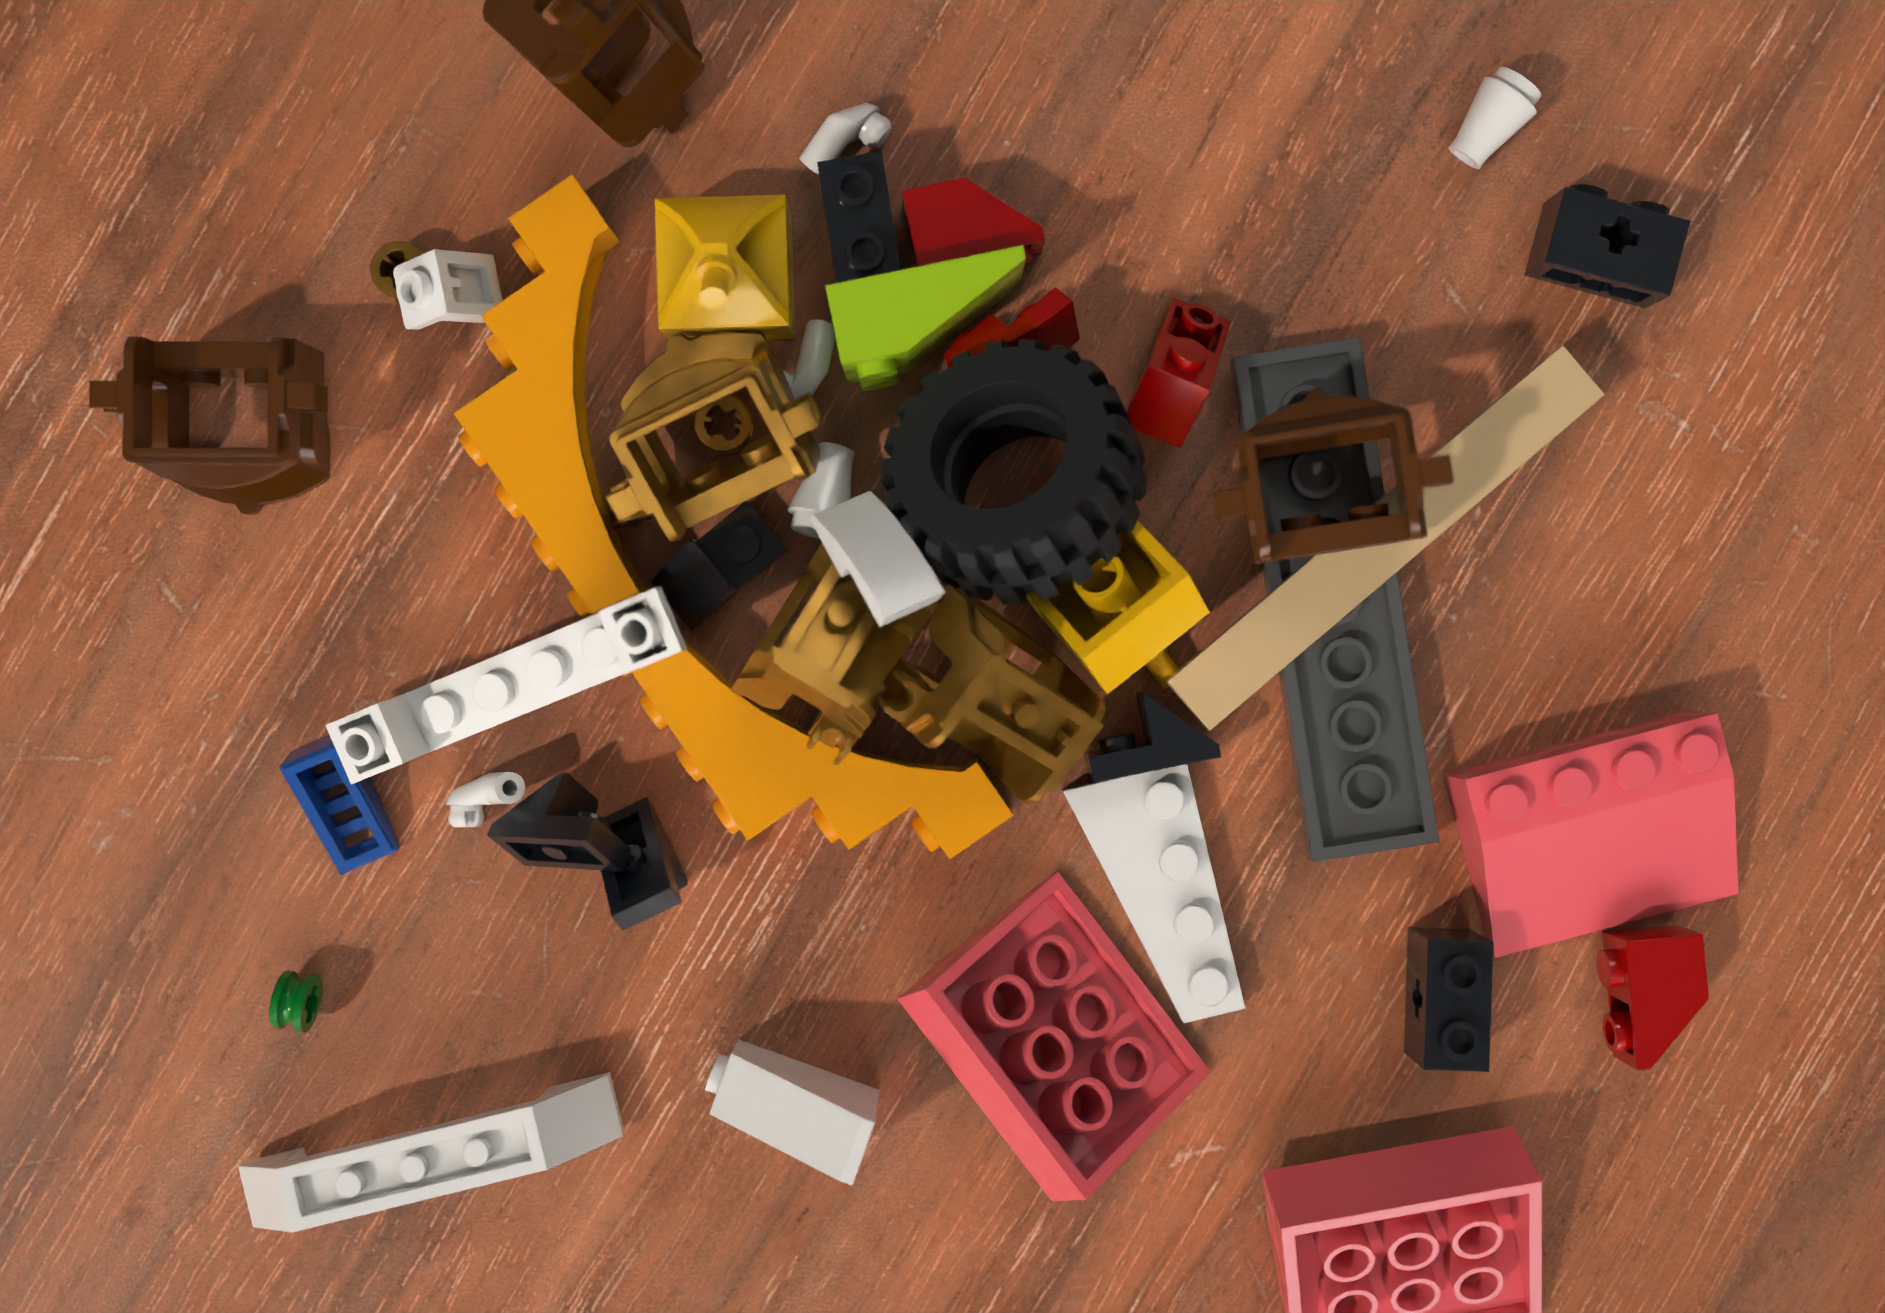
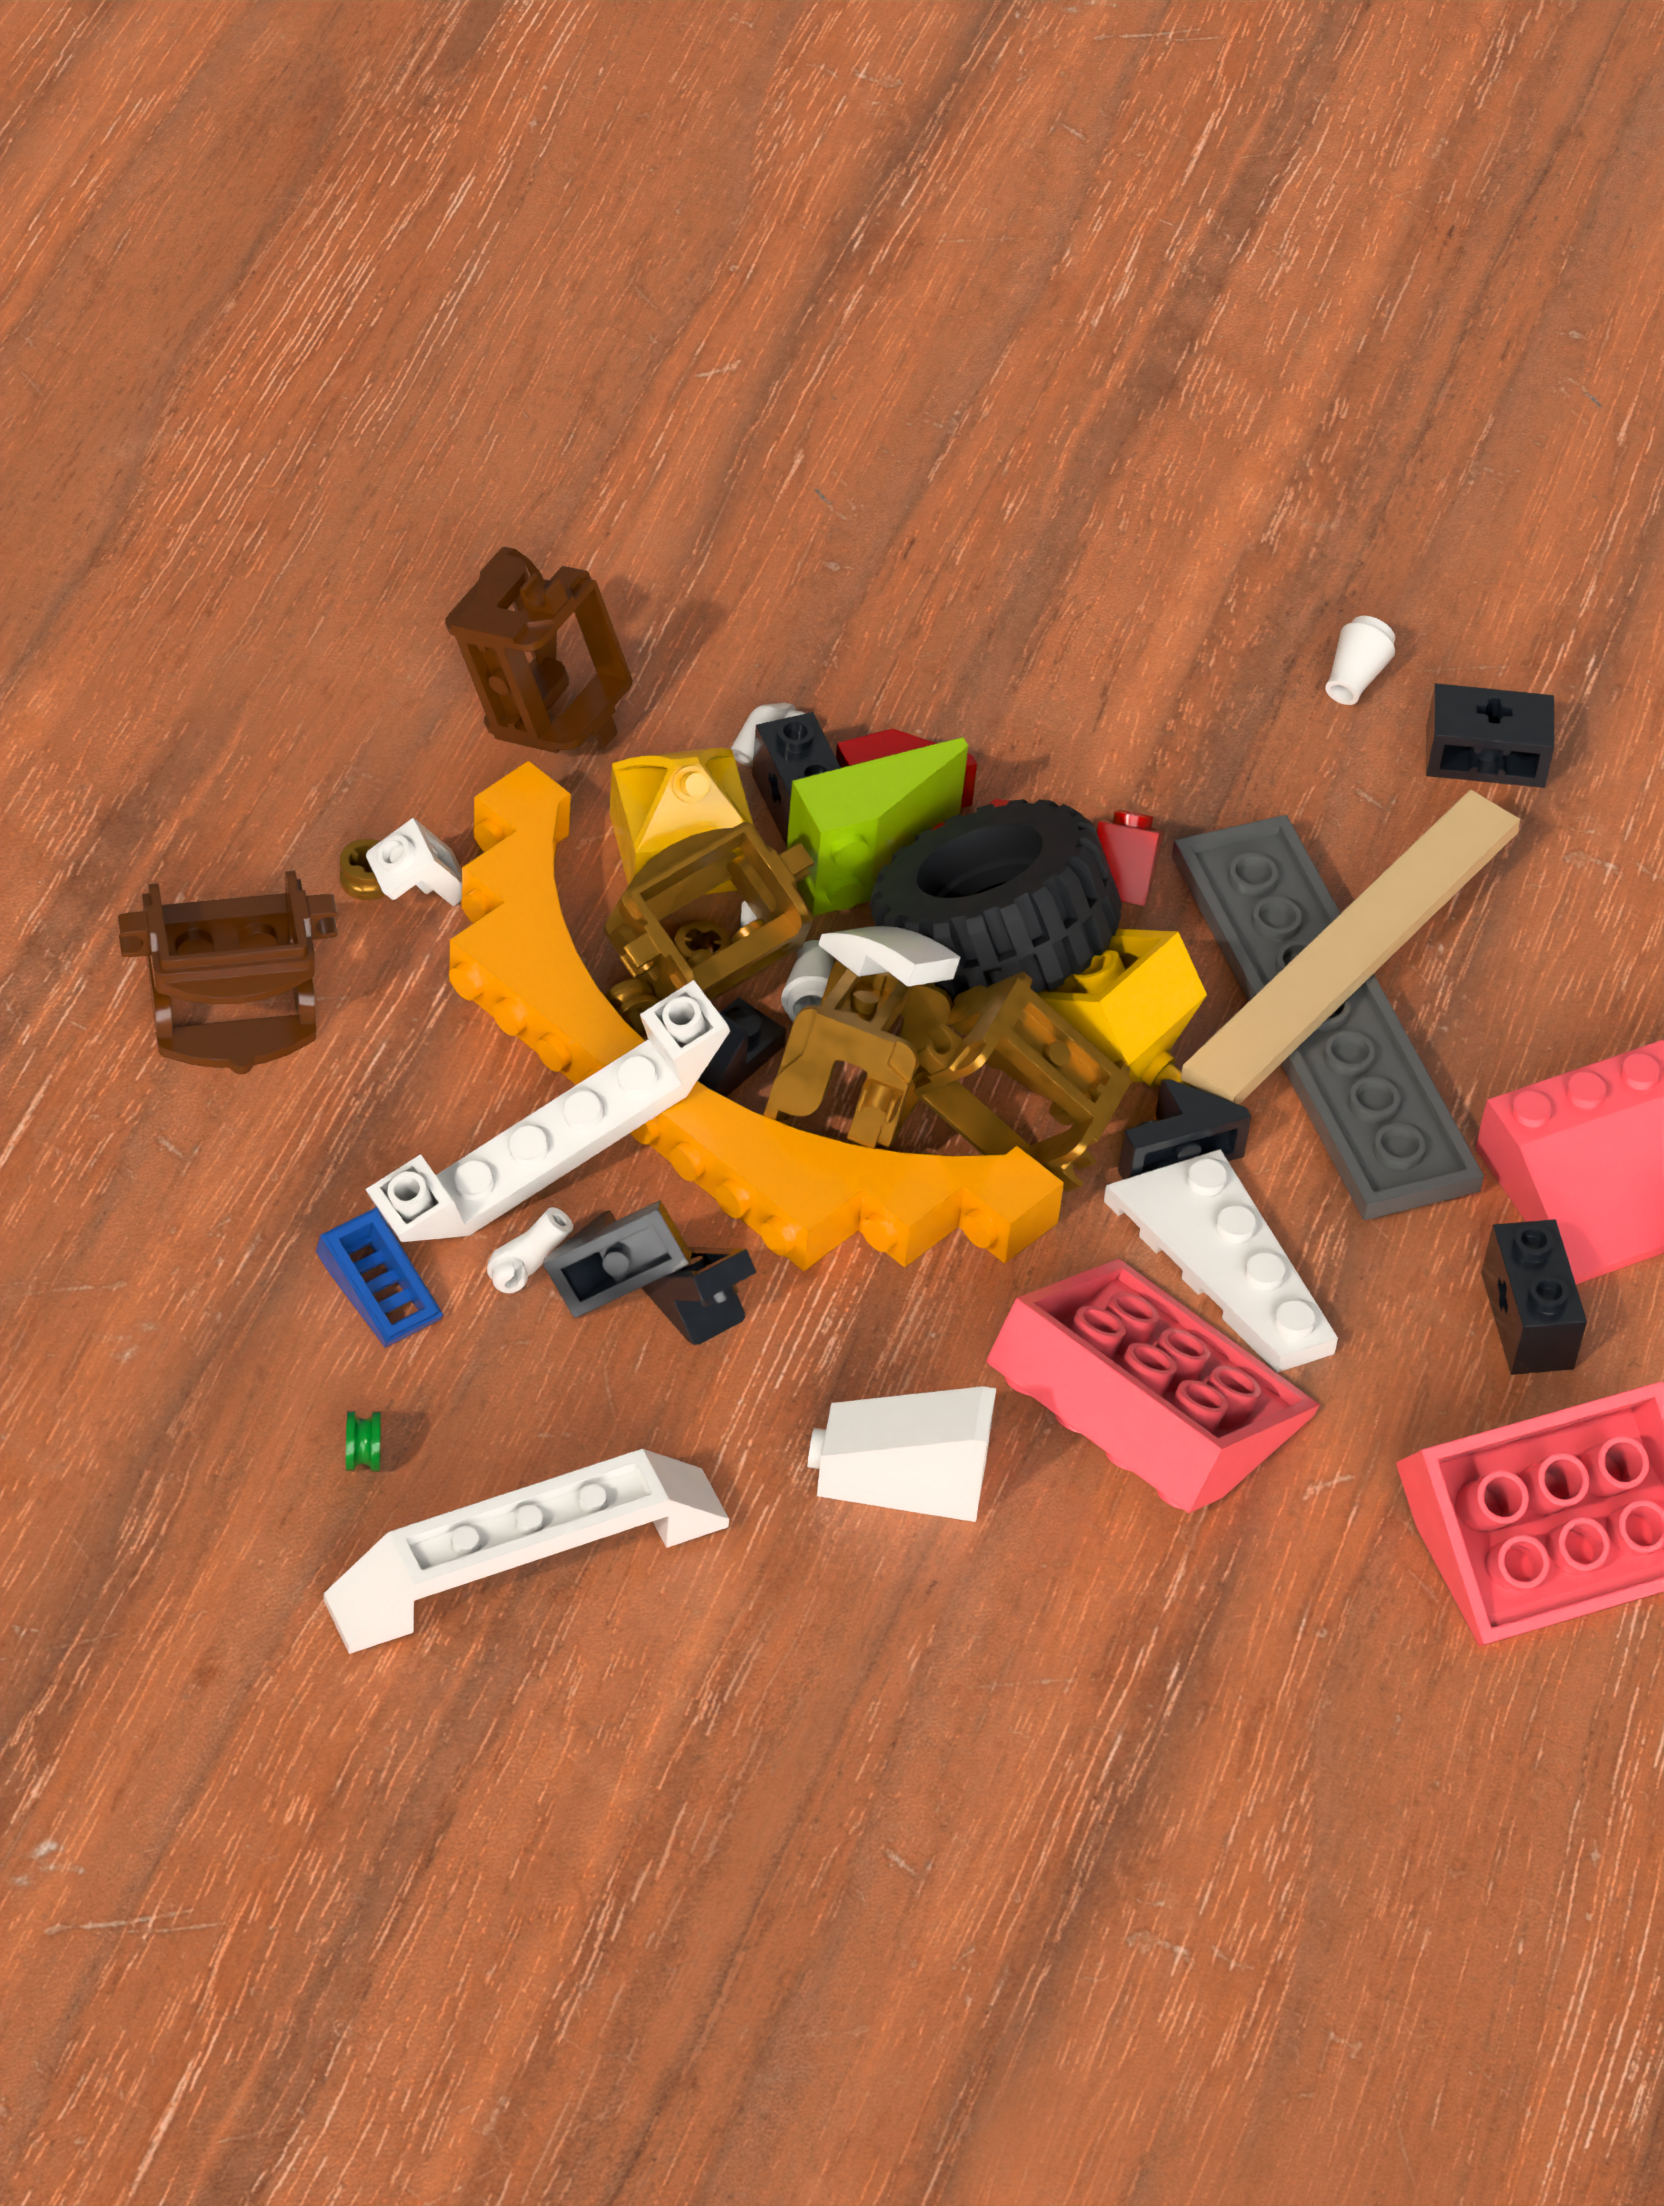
camera: 20 degrees left, 40 degrees down
reddish brown animal [1213,388,1454,564] -> none

